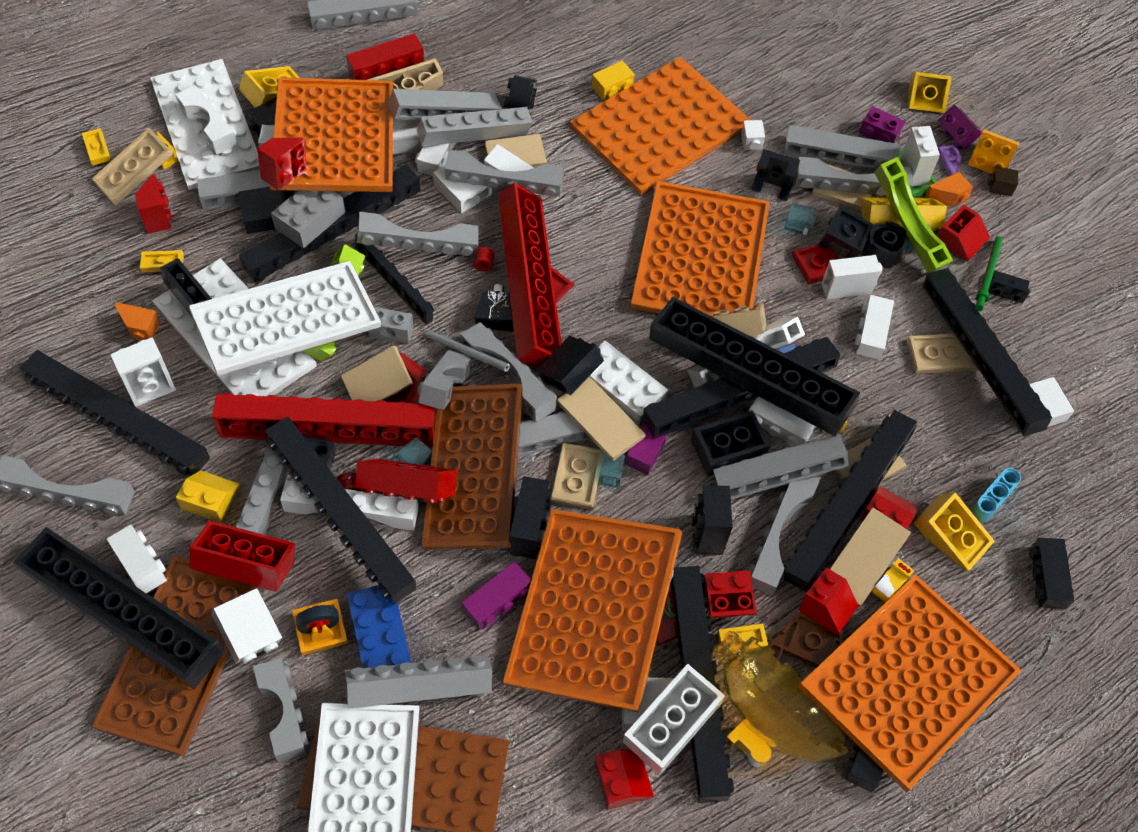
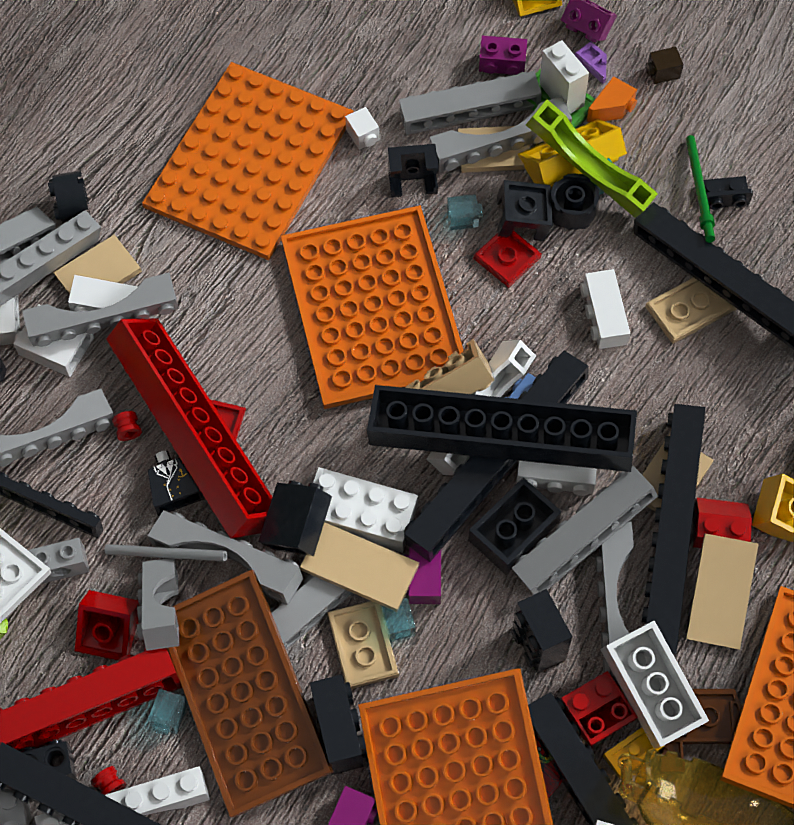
camera: 20 degrees left, 5 degrees up
tan tile [341,346,413,401] -> none
red brick [355,458,457,503] -> none
yellow brick [591,60,635,101] -> none
red slope [798,567,859,636] -> none
white brick [821,255,882,300] -> none
yellow leg [871,558,914,603] -> none
red slope [938,204,990,262] -> none
light orange plate [968,129,1019,174] -> none
none -> white brick [600,621,709,749]

